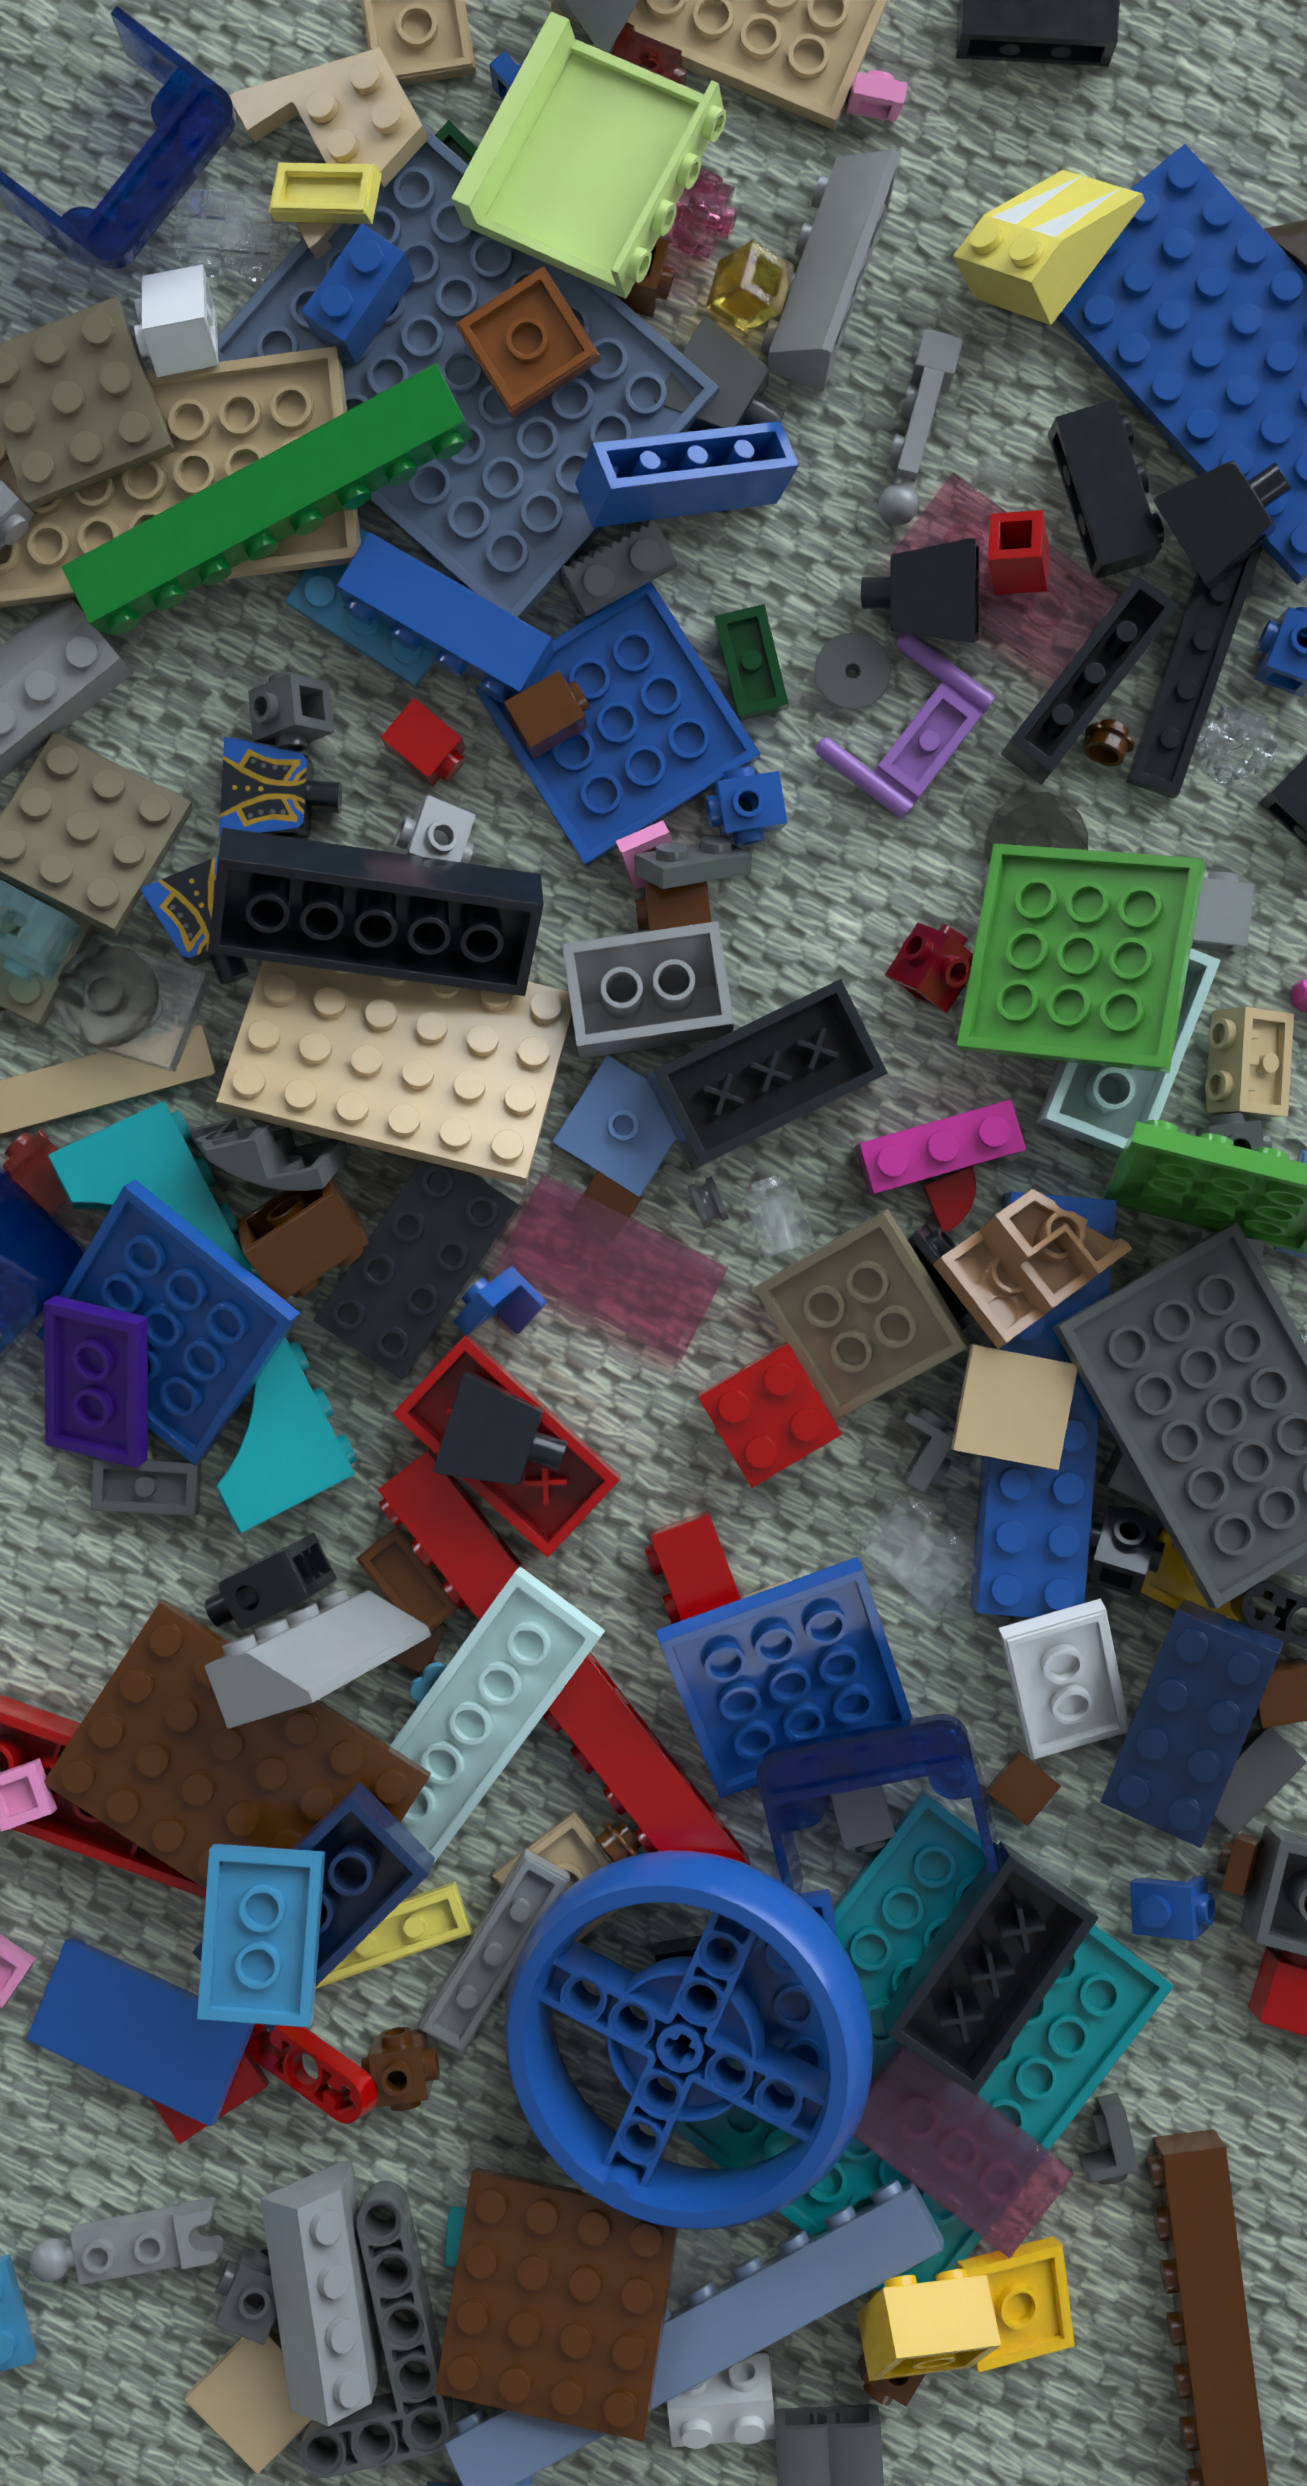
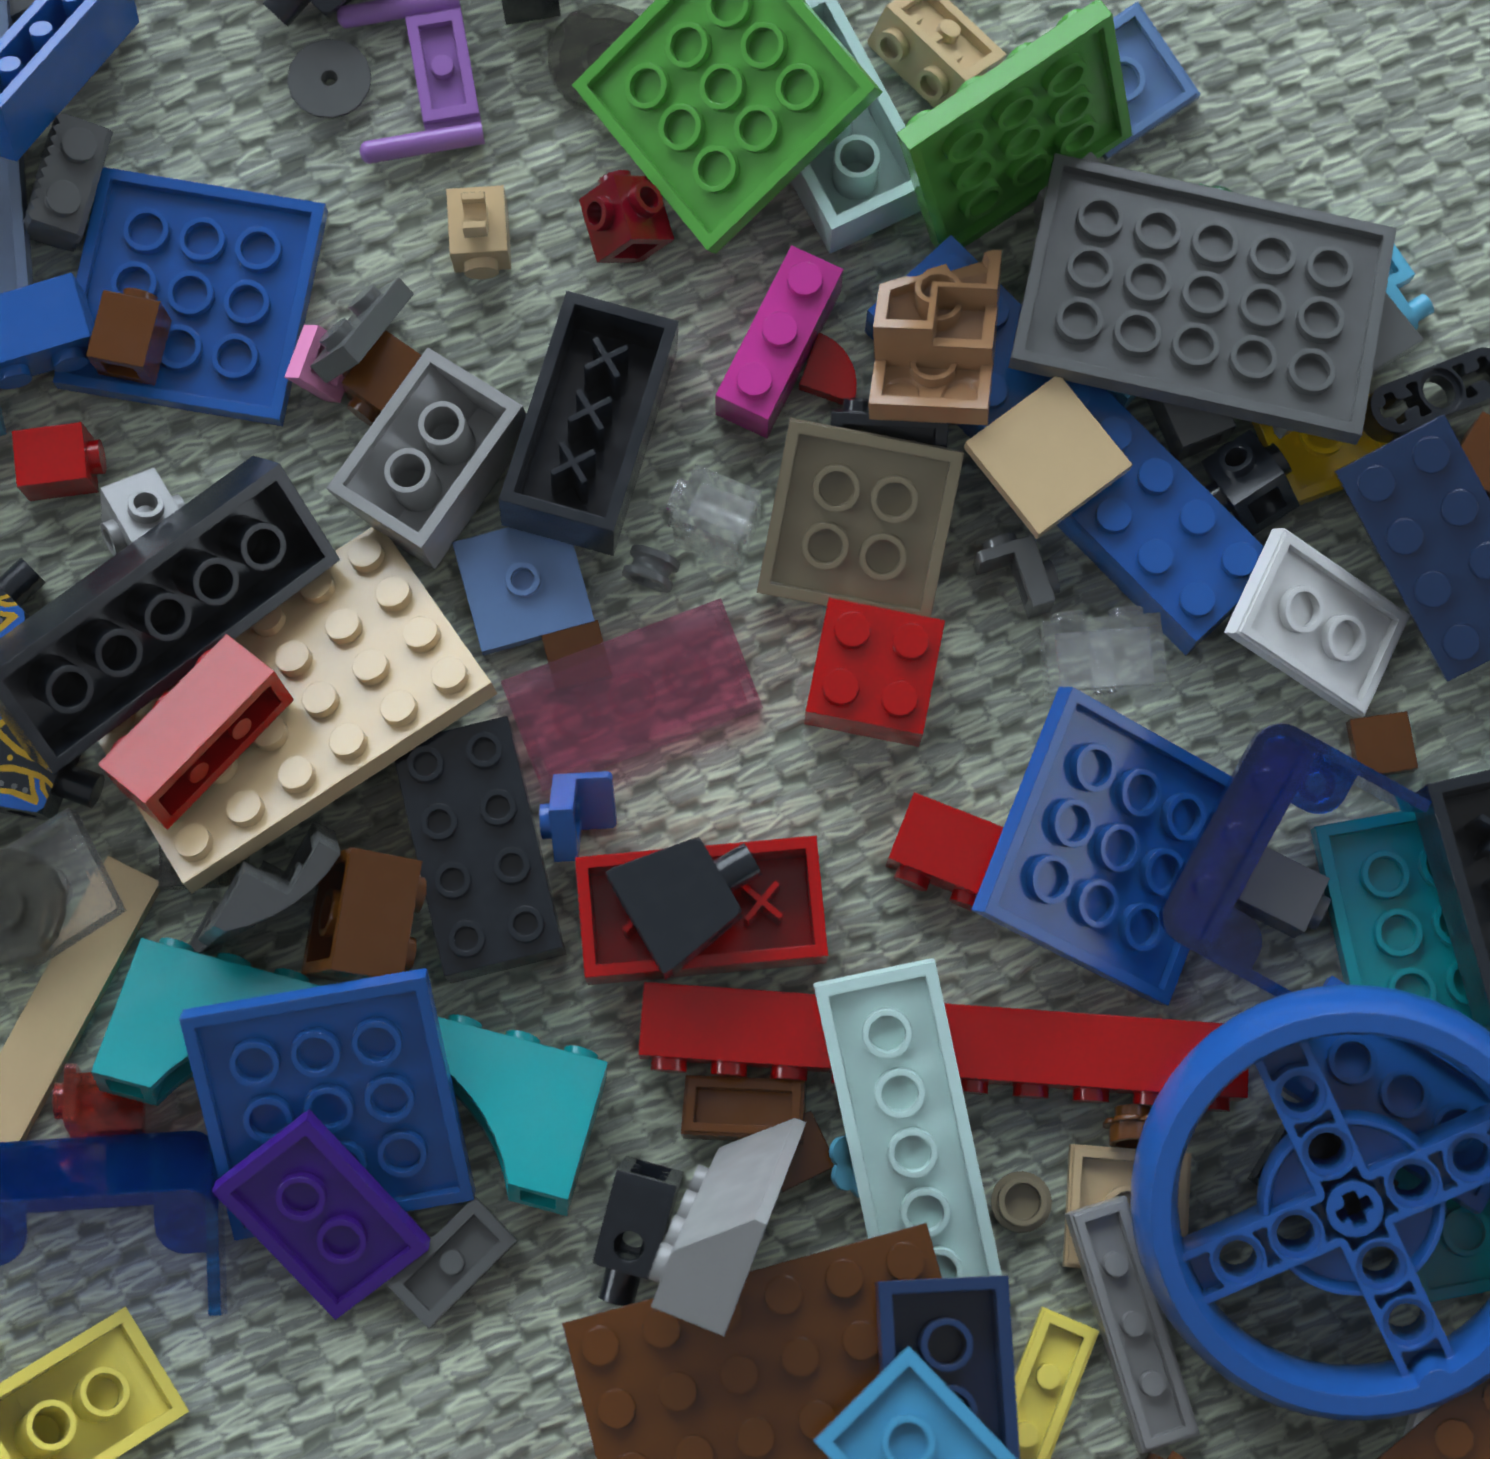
camera: 50 degrees left, 10 degrees down
blue brick [706,767,788,846] -> none
dark green plate [714,604,789,721] -> none
none -> brick [98,634,294,830]
none -> tan brick [446,185,512,279]
none -> dark tan plate [990,1171,1052,1233]

